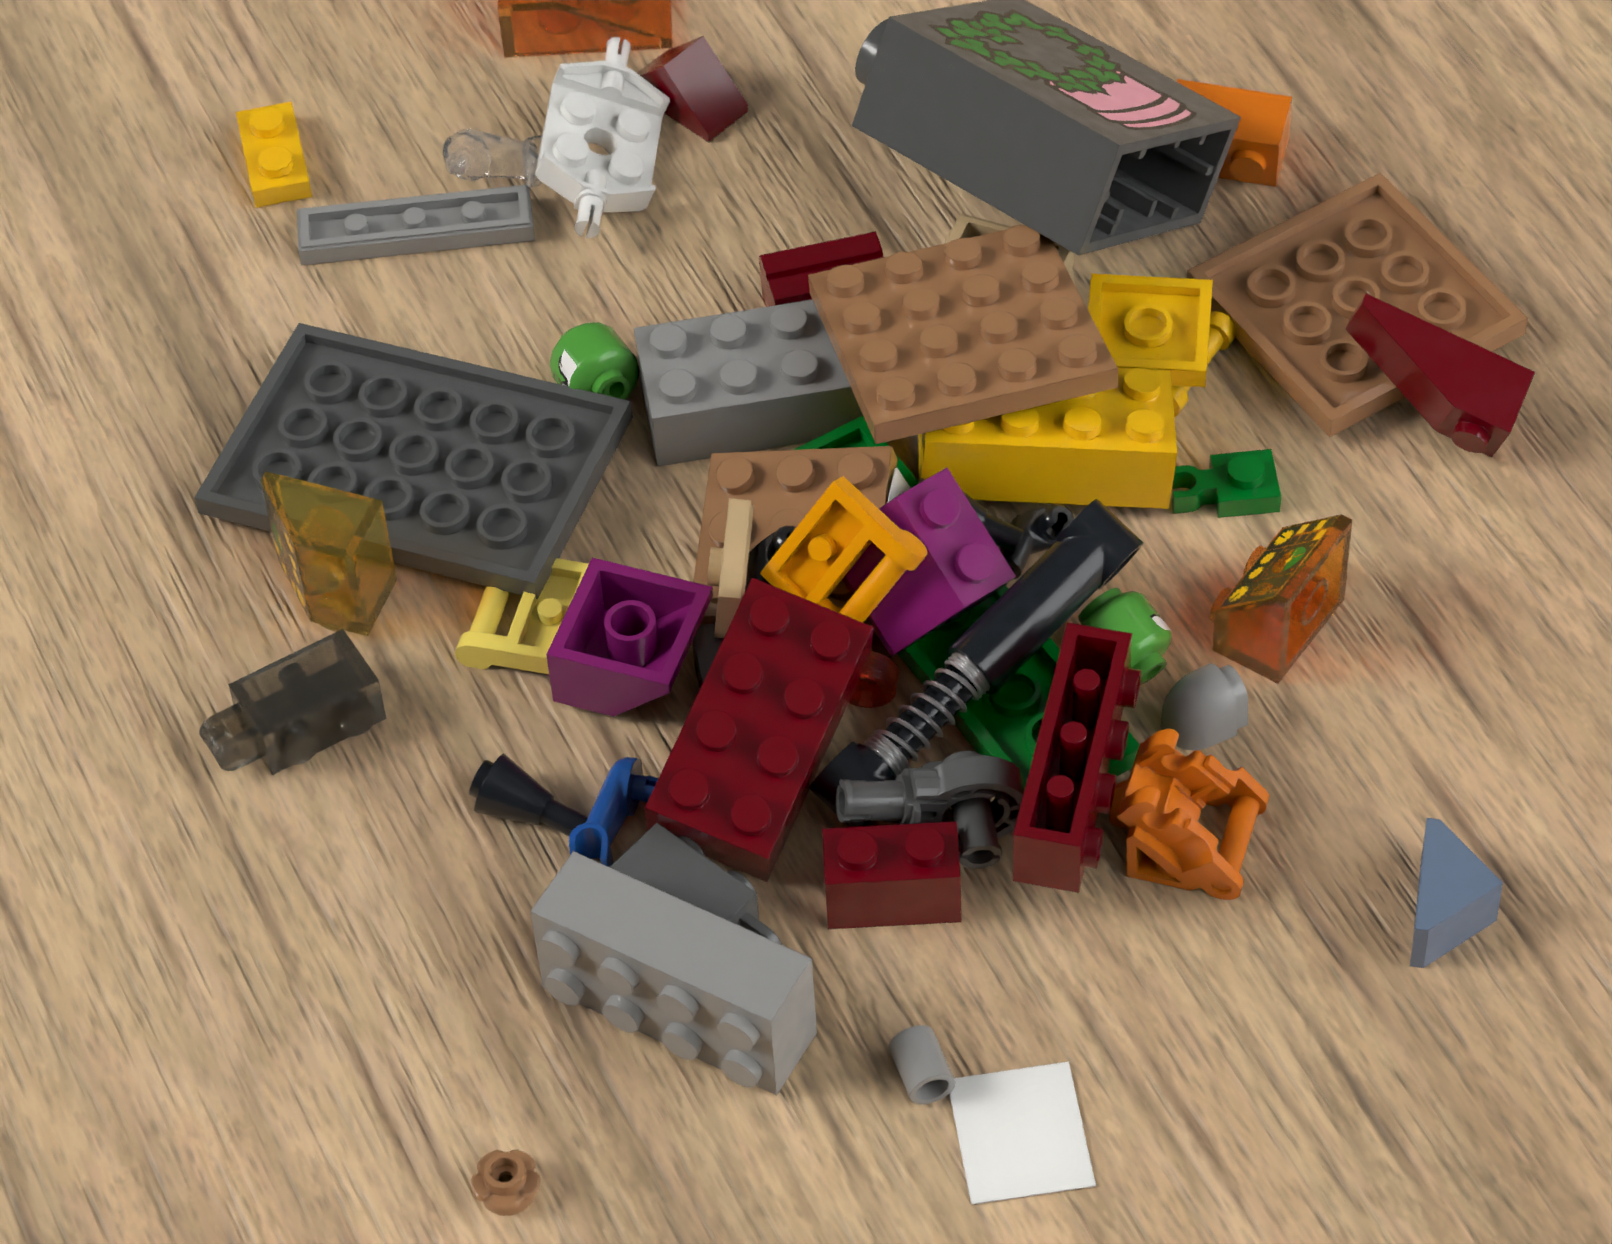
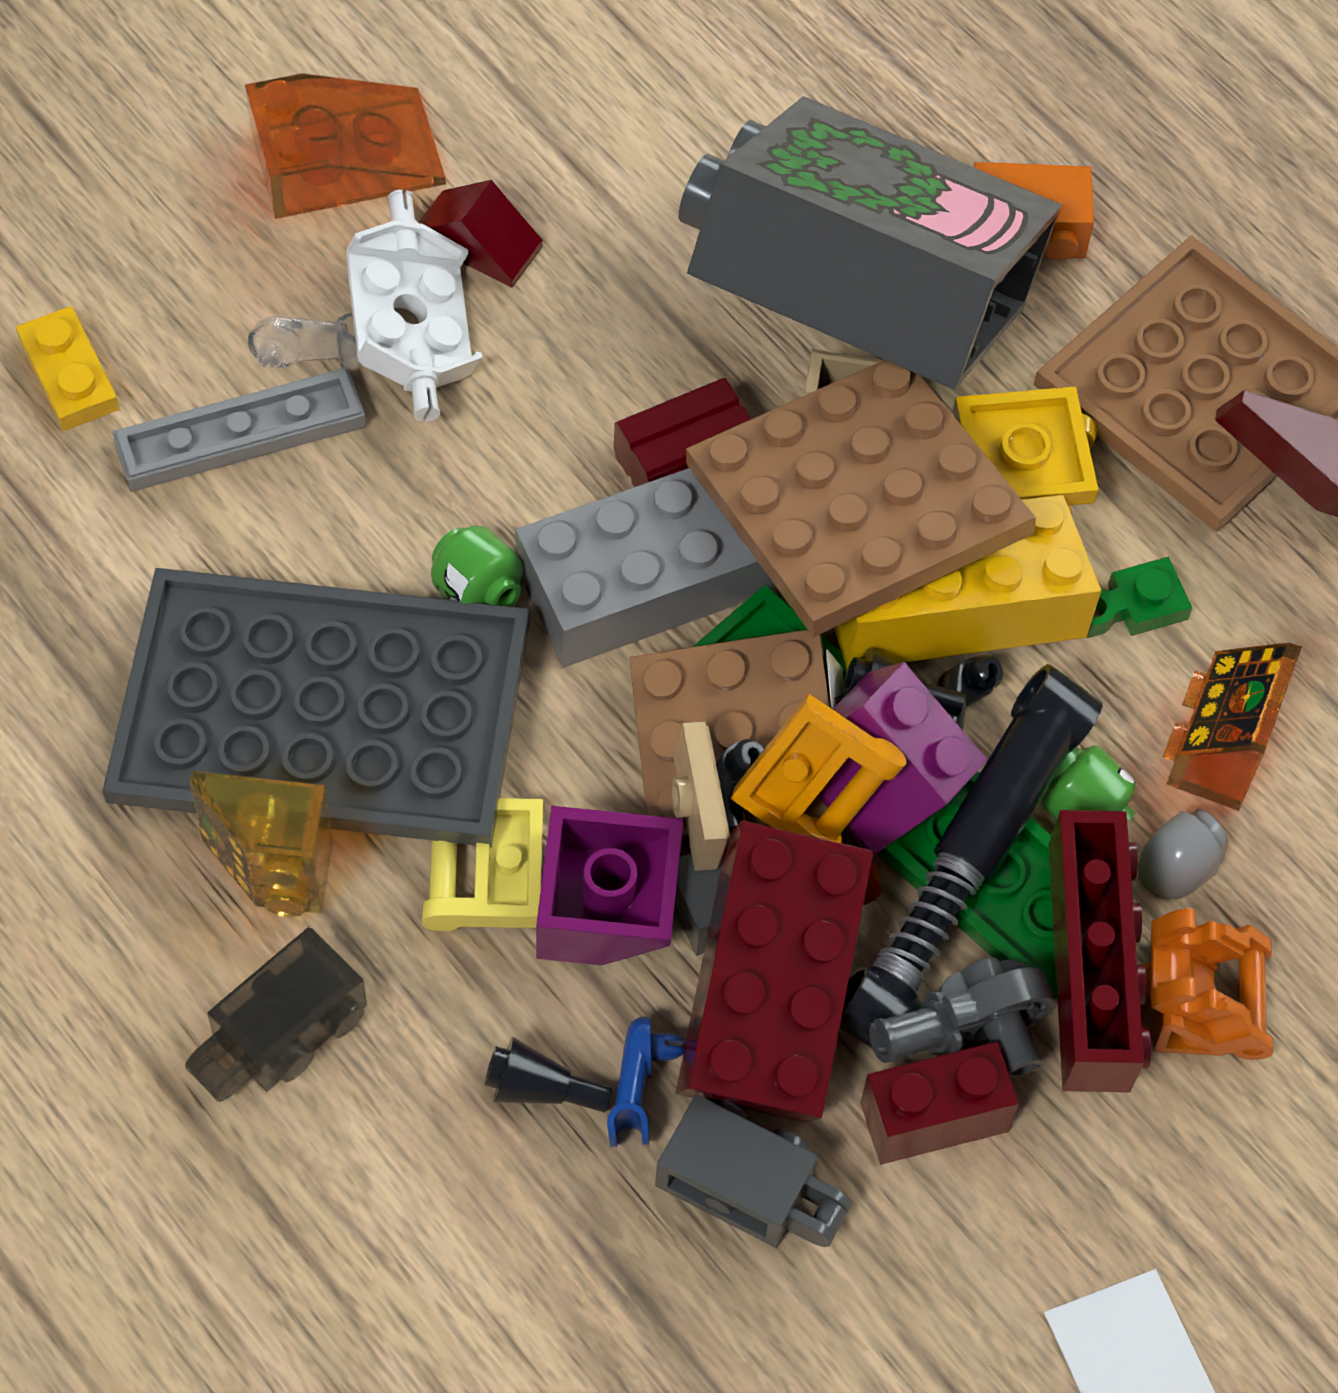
camera: 20 degrees left, 10 degrees up
light grey brick [530,851,817,1095] -> none
light grey hinge [889,1025,955,1104] -> none

